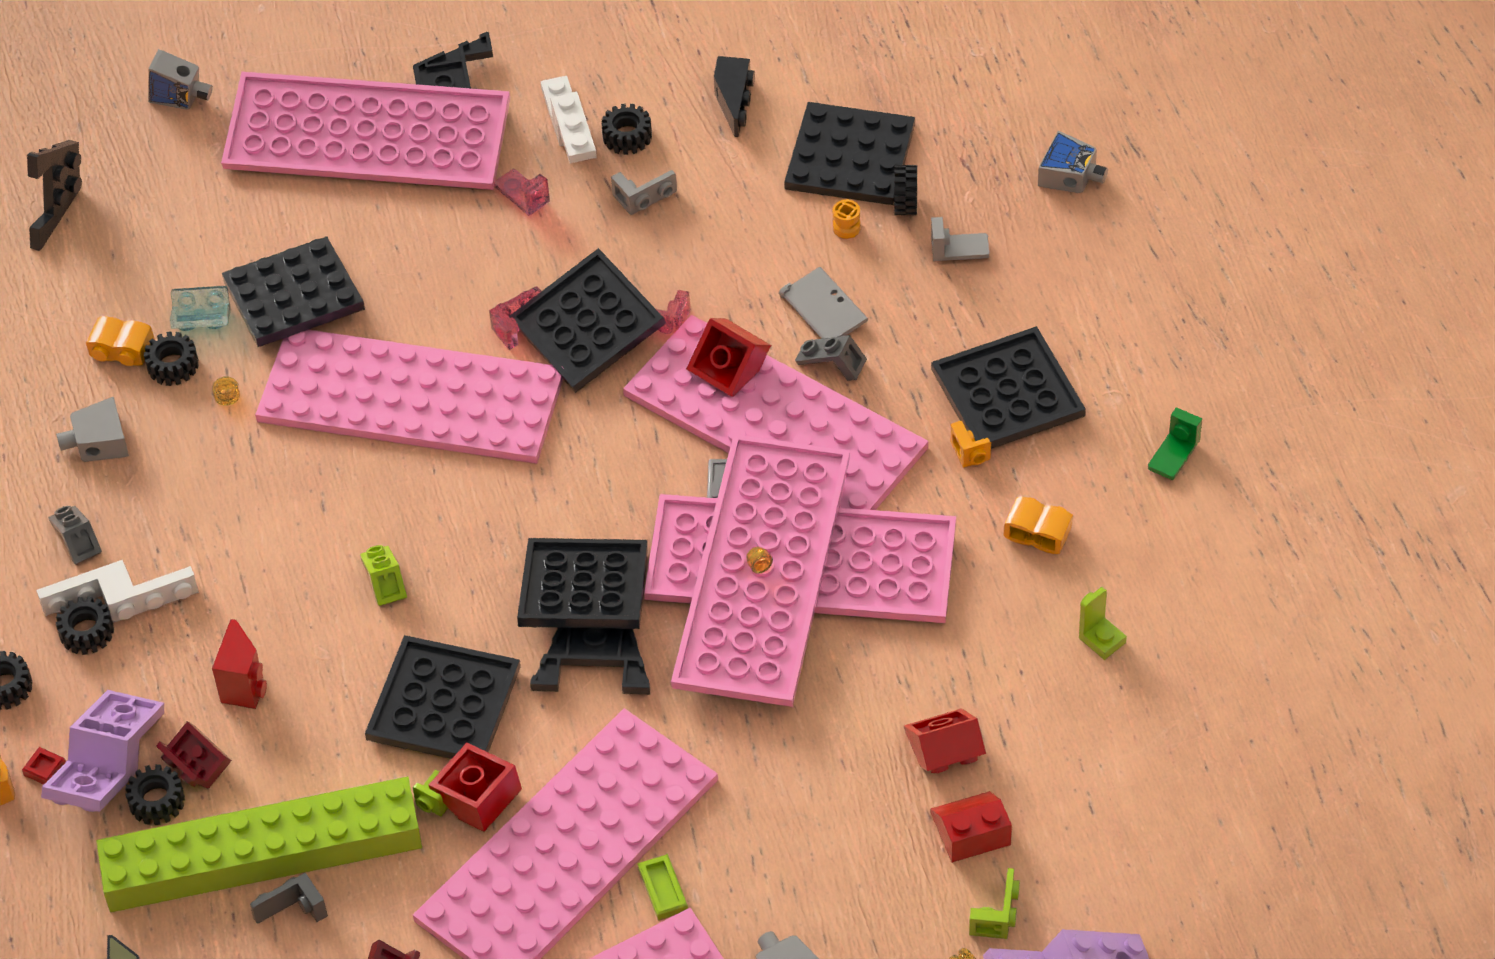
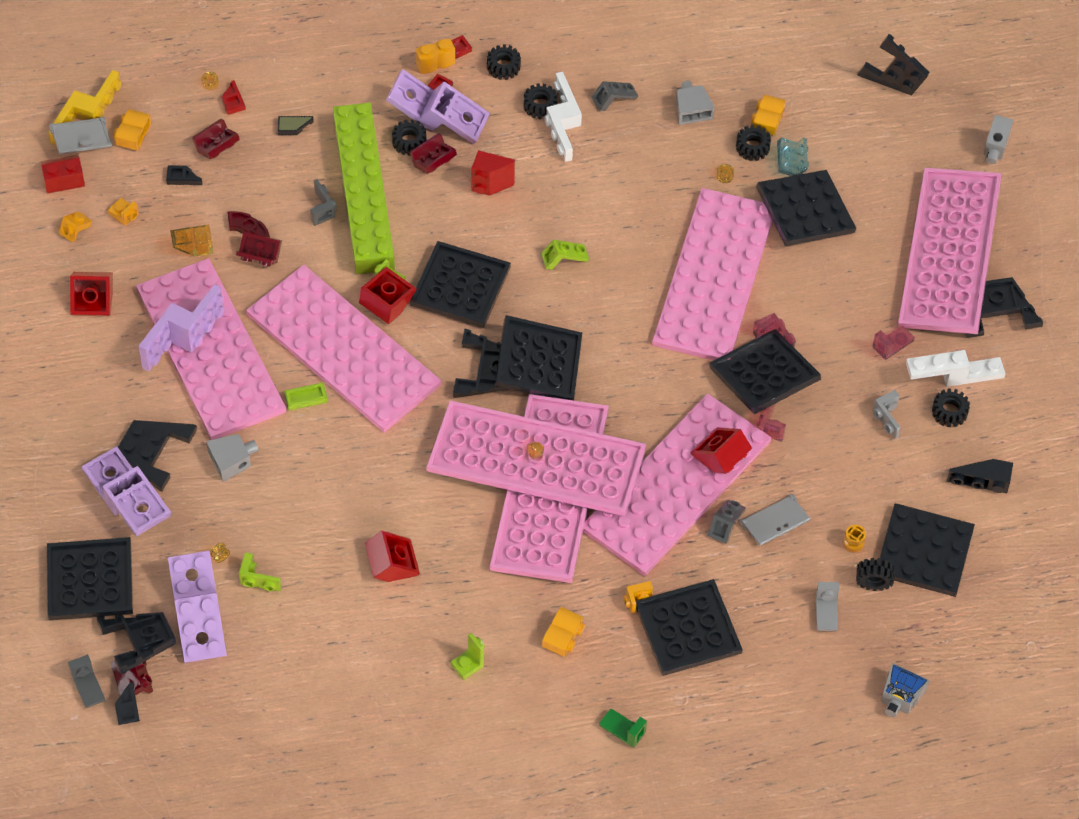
camera: 90 degrees right, 5 degrees up
red slope [930,791,1012,863] -> none

